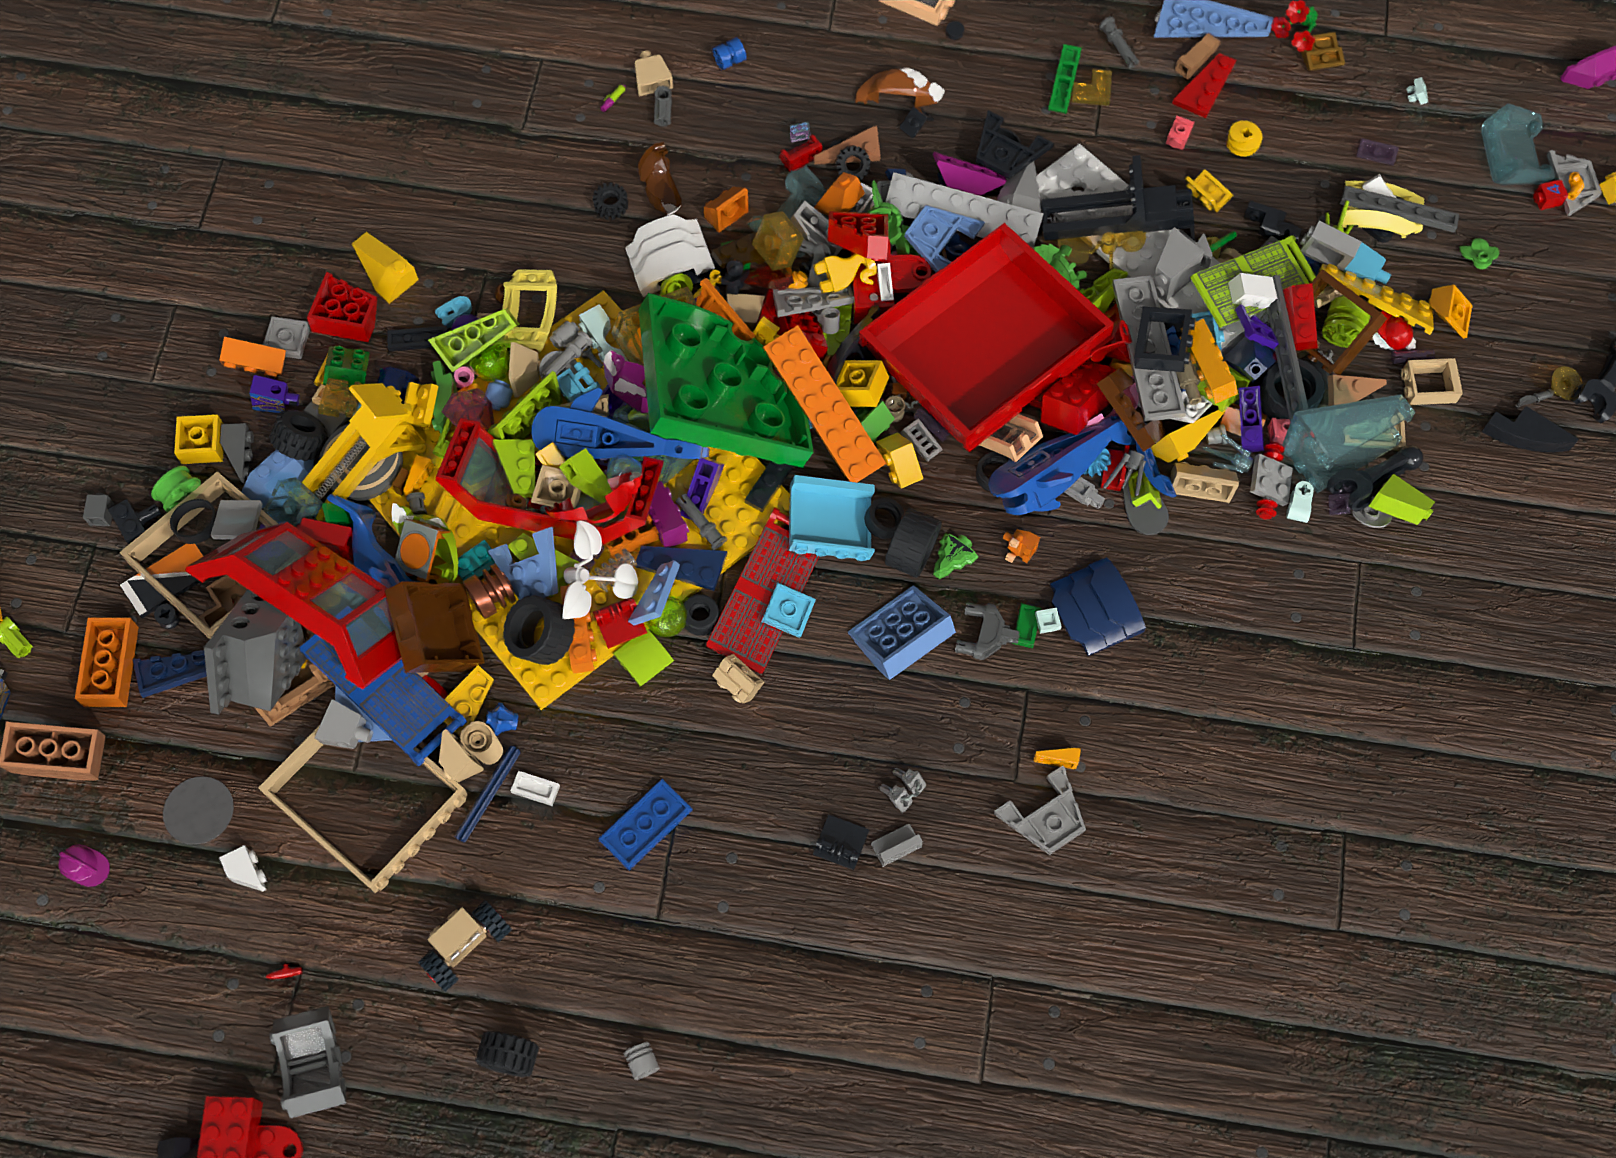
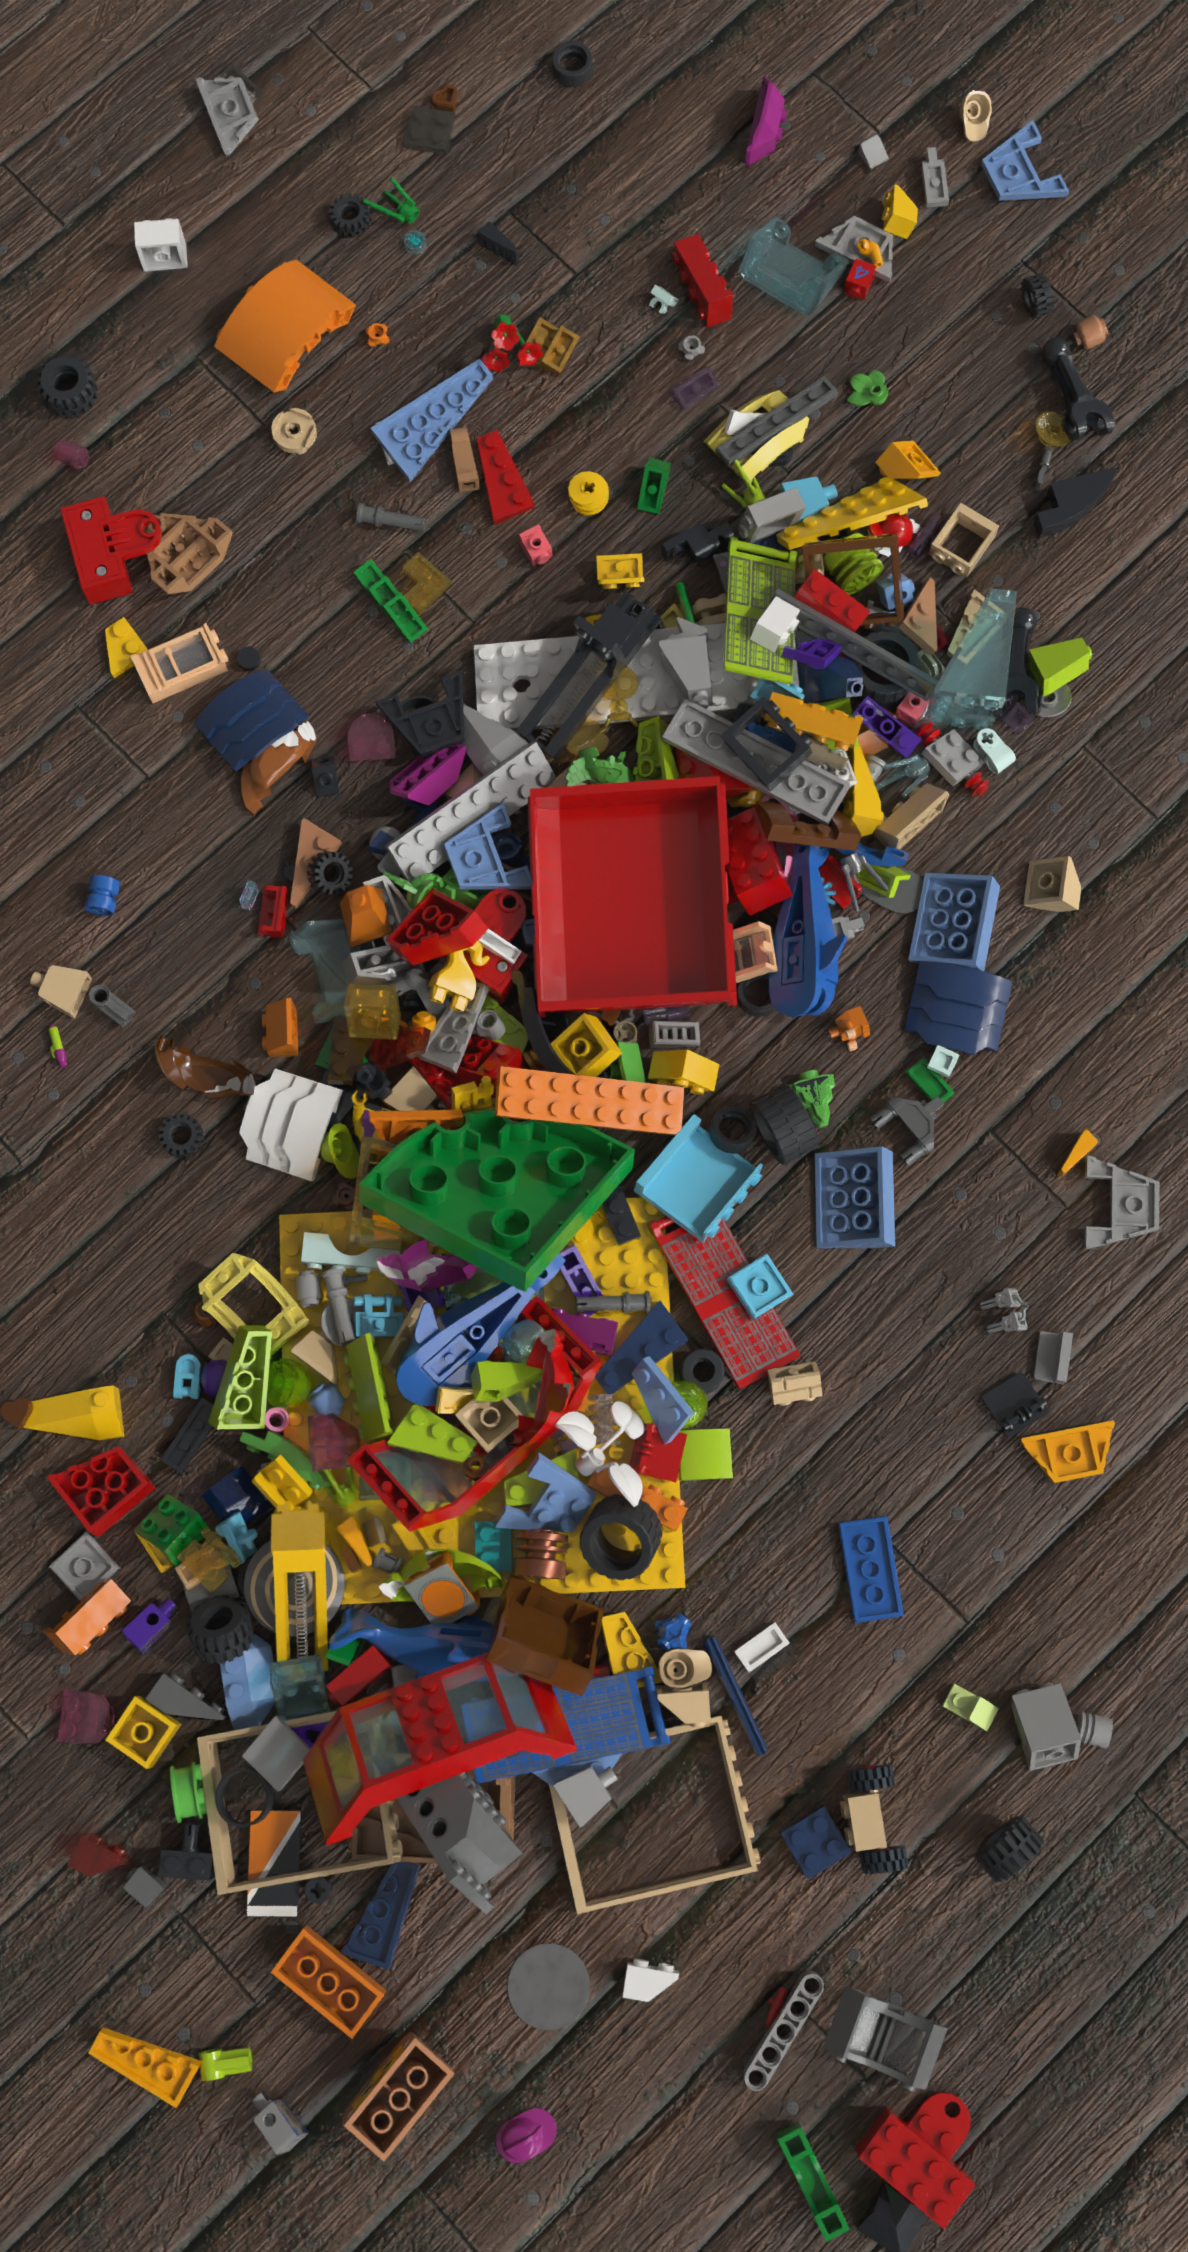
camera: 50 degrees left, 10 degrees up
red piece [1090,320,1133,362] -> none
none -> reddish brown tile [1,1398,33,1429]
none -> clear pink slope [58,1690,115,1744]
none -> clear red slope [67,1833,132,1877]
none -> dark blue slope [195,669,309,772]
none -> clear pink slope [348,713,396,761]
none -> dark tan slope [363,1517,387,1547]
none -> green slope [637,458,671,514]
none -> red wedge [671,234,733,328]
none -> light grey plate [679,335,705,360]
none -> light grey beam [743,1971,824,2091]
none -> green arch [776,2121,850,2242]
none -> dark blue brick [779,1805,852,1879]
none -> medium blue brick [876,573,915,610]
none -> medium blue slope [908,873,1000,971]
none -> yellowish green slope [942,1683,999,1731]
none -> light grey slope [1011,1683,1081,1771]
none -> light orange wing [1020,1420,1115,1483]
none -> tan slope [1023,856,1081,912]

